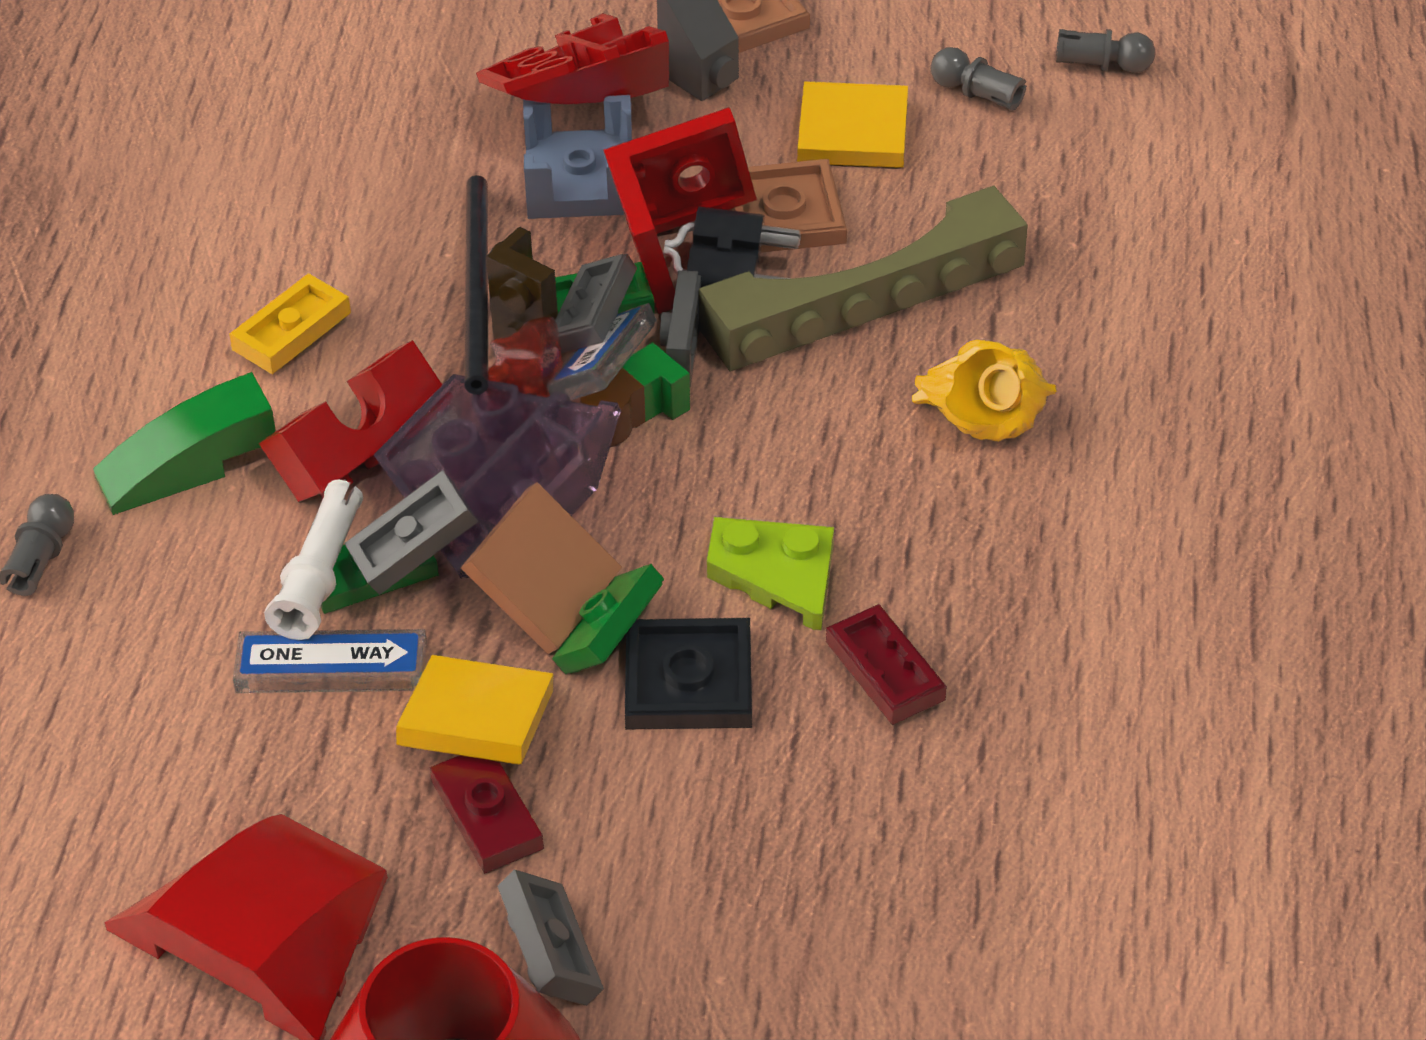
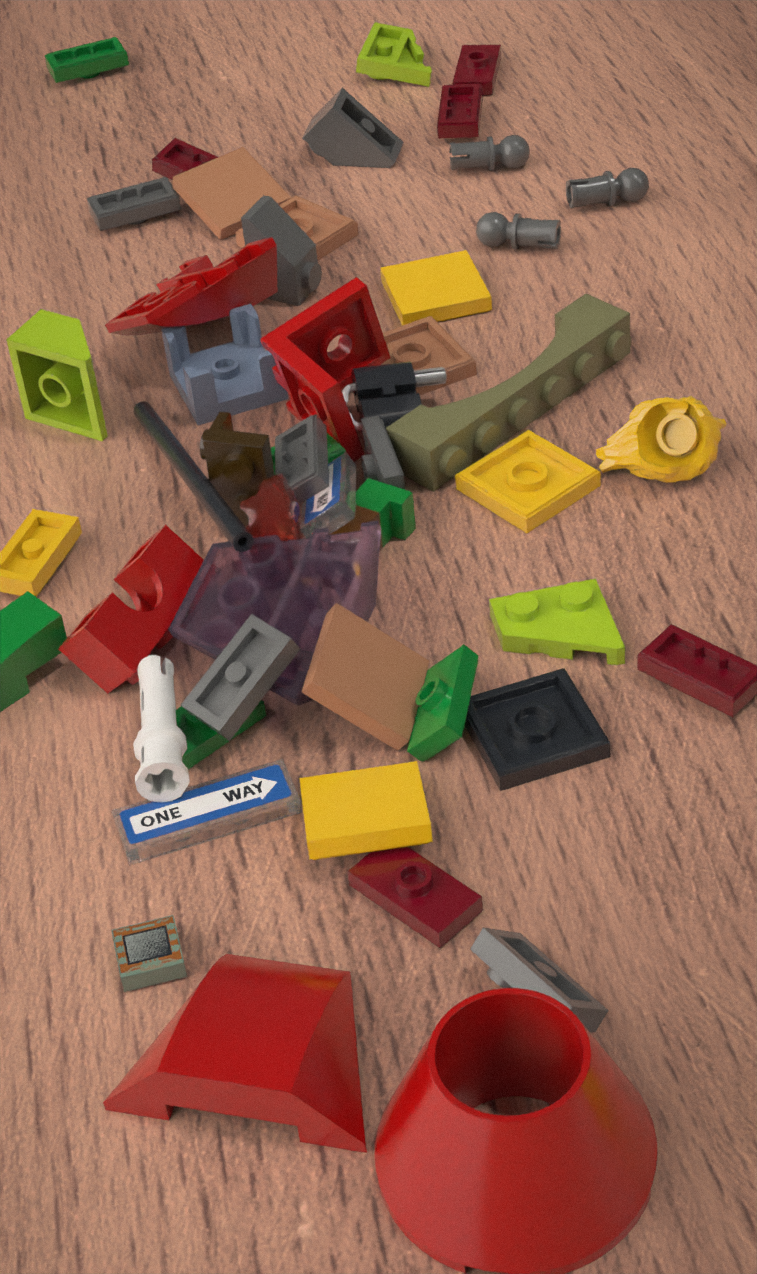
camera: 15 degrees left, 5 degrees down
none -> lime slope [6,309,108,441]
none -> tile [111,915,187,992]
none -> yellow tile [455,430,601,533]

